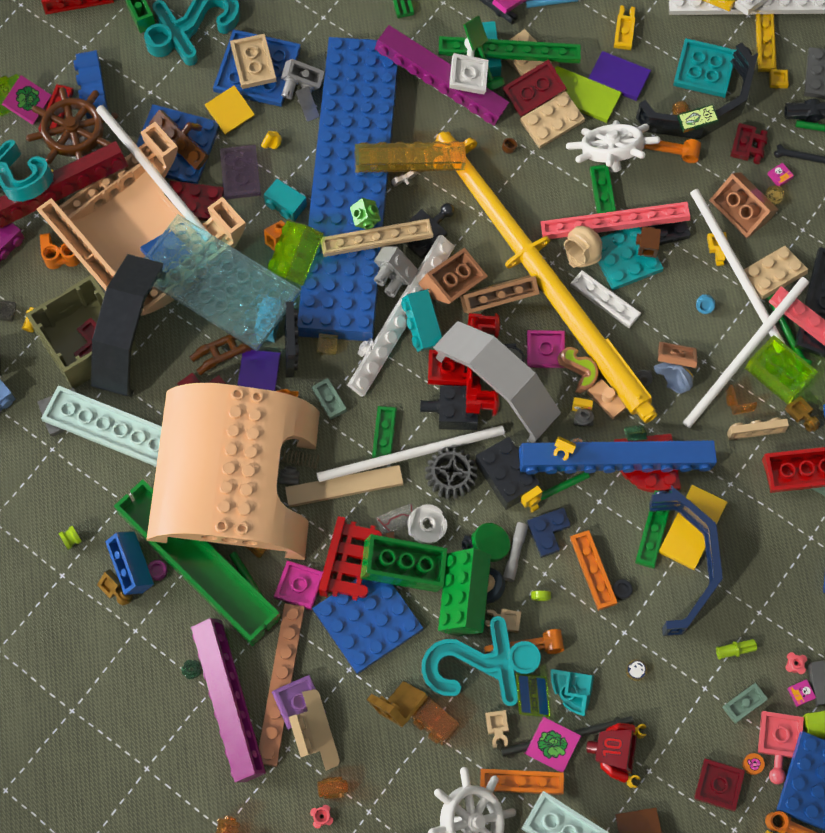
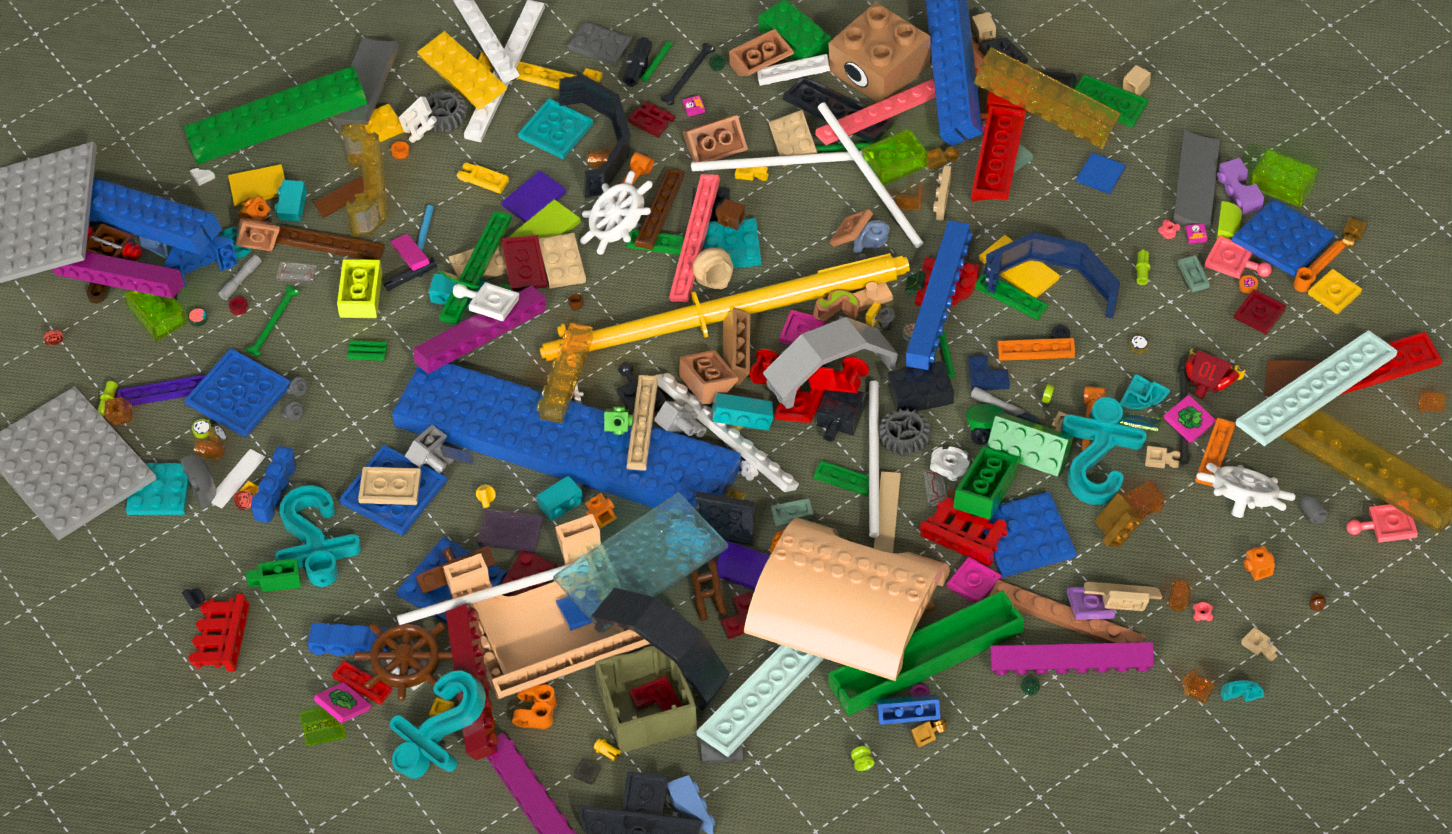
camera: 70 degrees left, 15 degrees down
yellow tile [205,85,255,135] -> none
clear neon green brick [267,221,324,286] -> none
yellow plate [521,486,543,513] -> none
yellow tile [554,436,576,460] -> none
white tile [570,270,641,329] -> none
tile [677,104,719,133] -> none
dark azure tile [696,294,715,314] -> none
clear yellow tile [765,185,785,204] -> none
none -> reddish brown tile [635,168,685,250]

